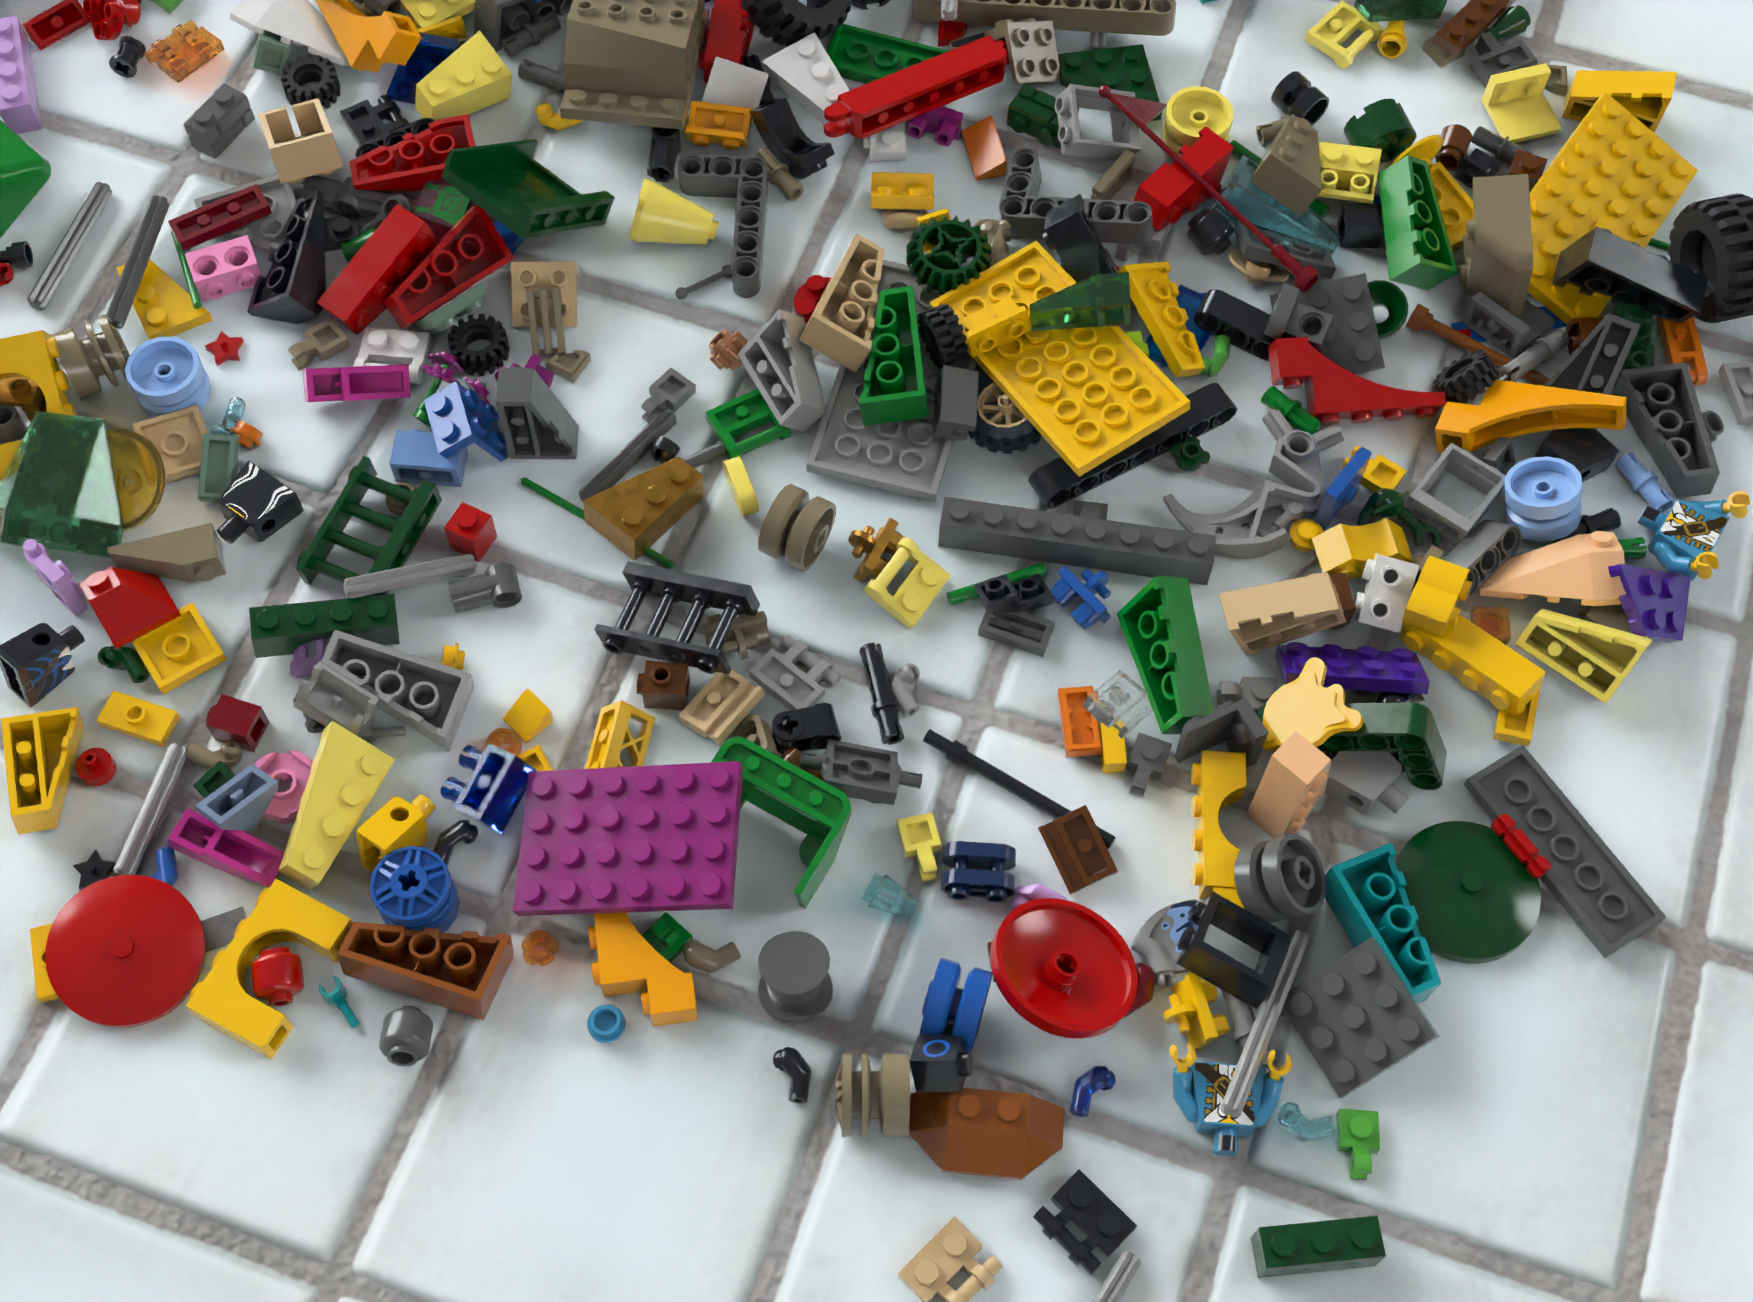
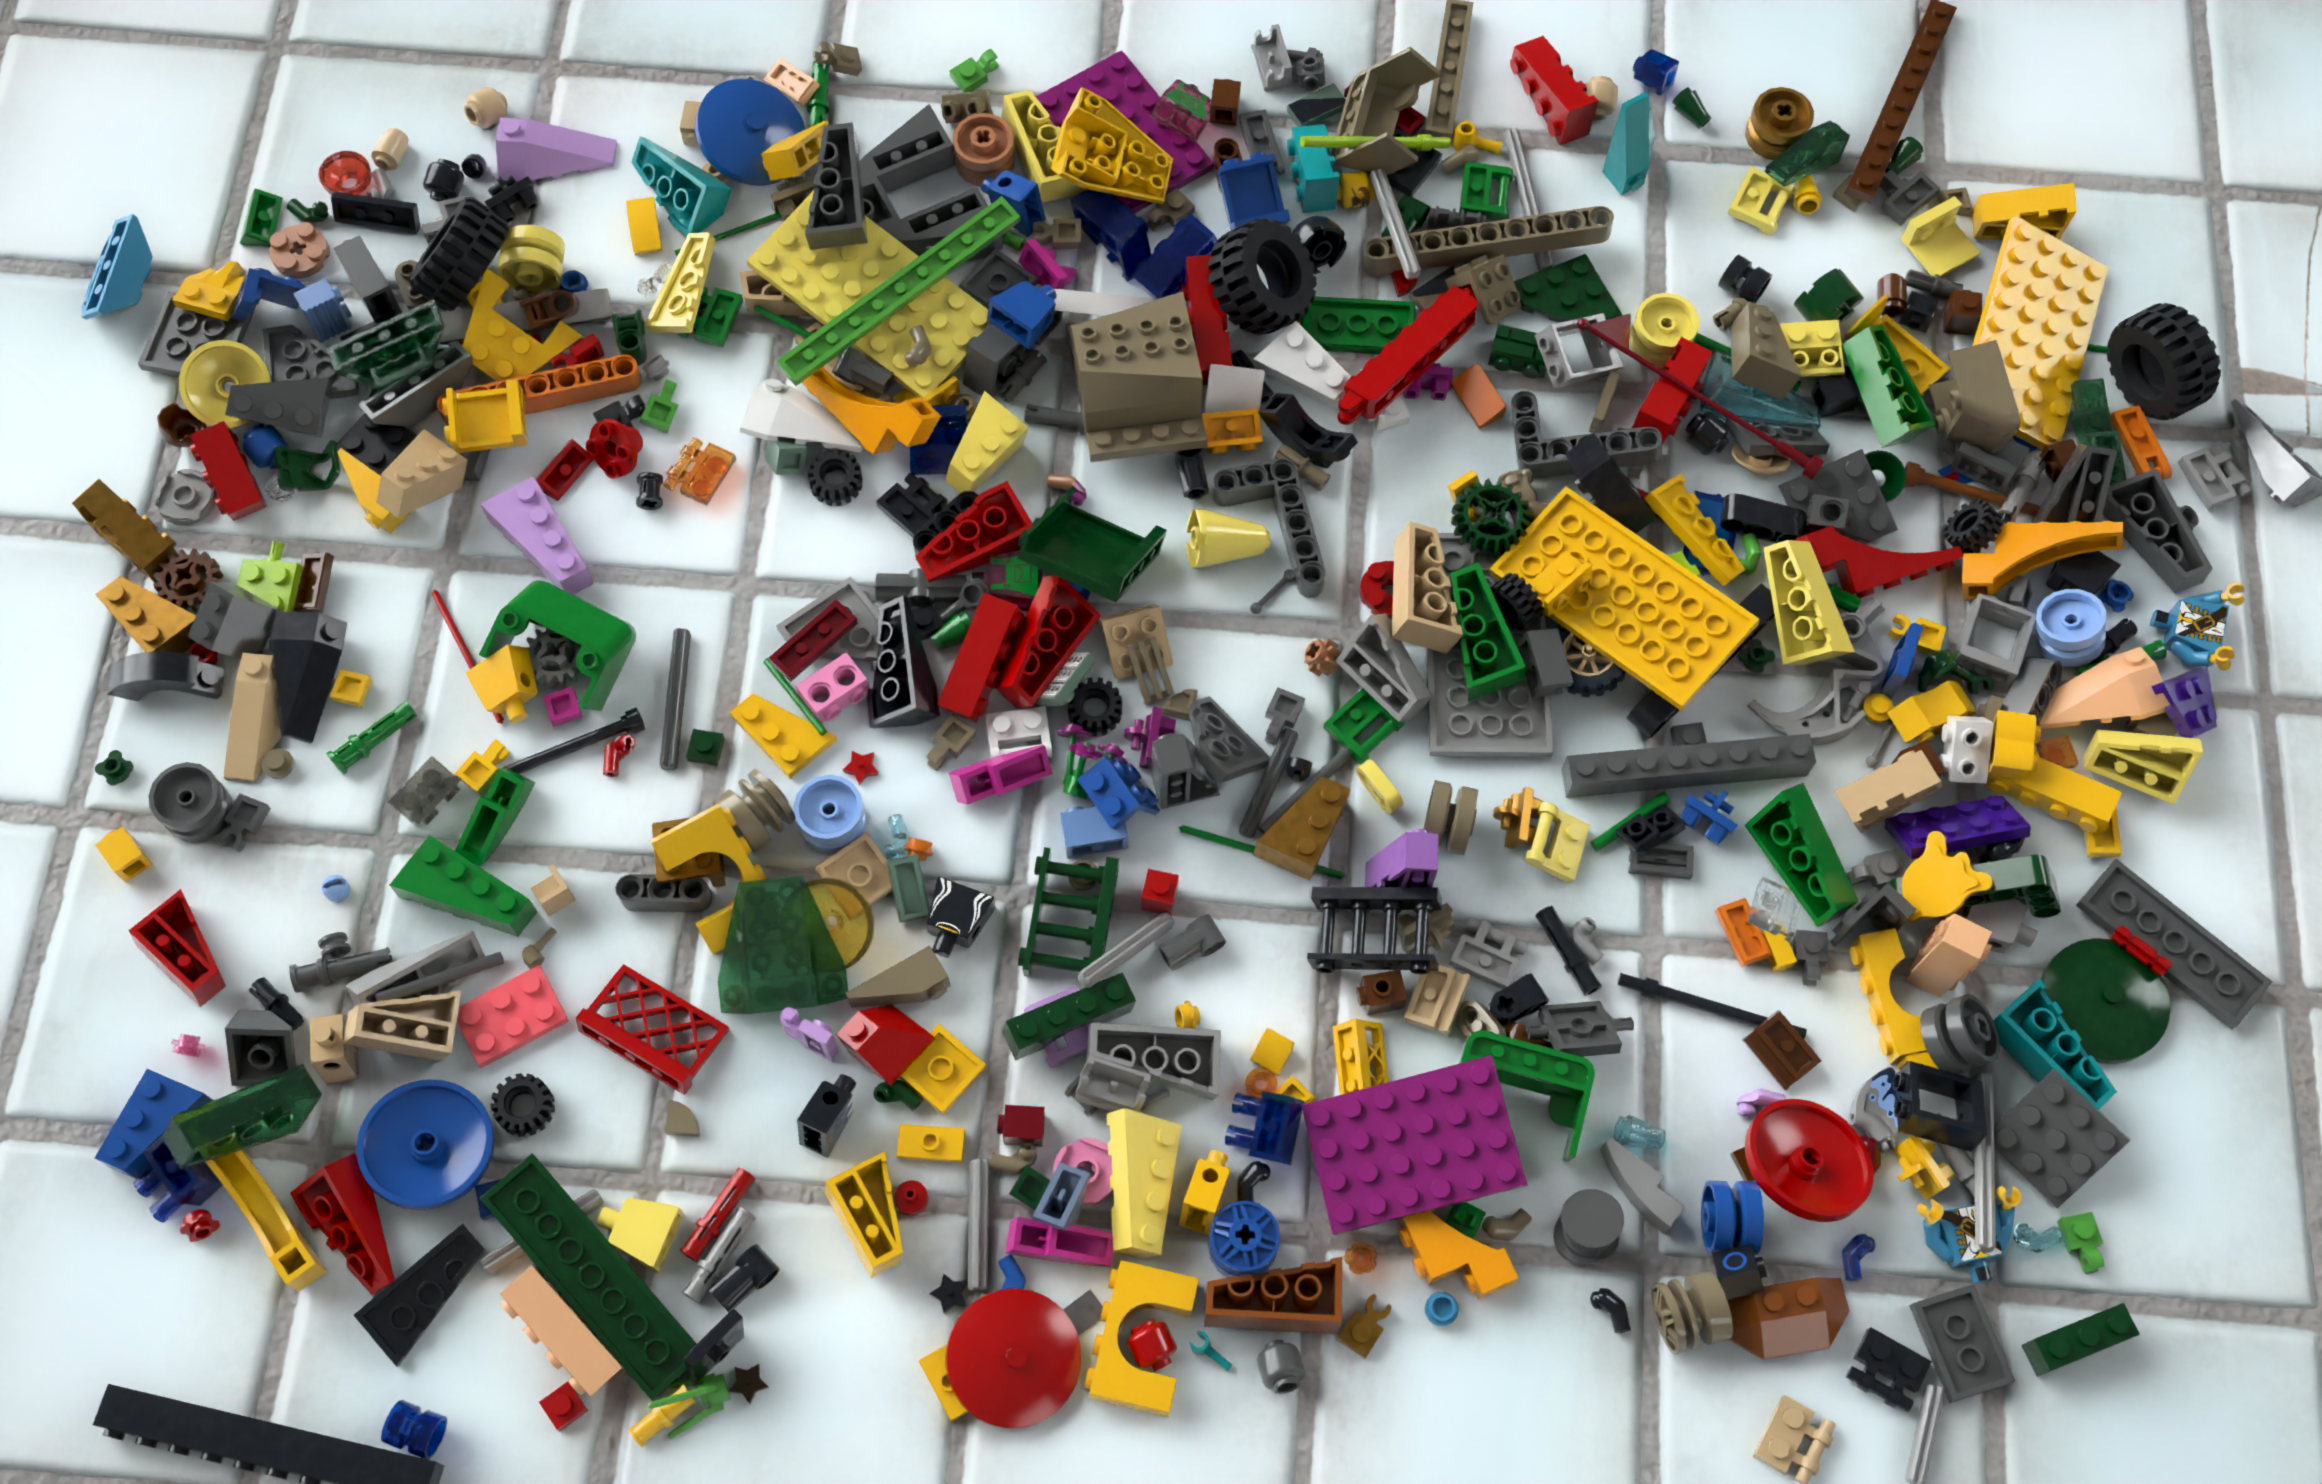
camera: 15 degrees left, 5 degrees up
dark grey axle [106,195,170,329] -> none
dark grey brick [183,84,255,159] -> none
tan piece [258,98,343,184] -> none
yellow arm [536,103,583,130] -> none
yellow bracket [871,172,934,210] -> none
tan arm [882,209,929,229] -> none
light yellow plate [897,812,941,882] -> none
dark blue brick [941,841,1016,903] -> none
clear green slope [1030,272,1131,331] -> none
dark grey beam [1264,283,1300,339] -> none
black wedge [1552,227,1708,324] -> none
light blue pin [1615,452,1675,513] -> none
none -> dark green plate [686,729,725,766]
none -> arm [1047,474,1087,506]
none -> dark grey plate [1188,696,1270,783]
none -> pearl gold plate [1337,1294,1392,1359]
none -> medium lavender wedge [1365,829,1438,887]
none -> light grey slope [1600,1137,1685,1234]
none -> light yellow wedge [1764,540,1855,666]
none -> dark grey plate [1909,1284,2016,1403]
none -> blue plate [2097,579,2134,613]

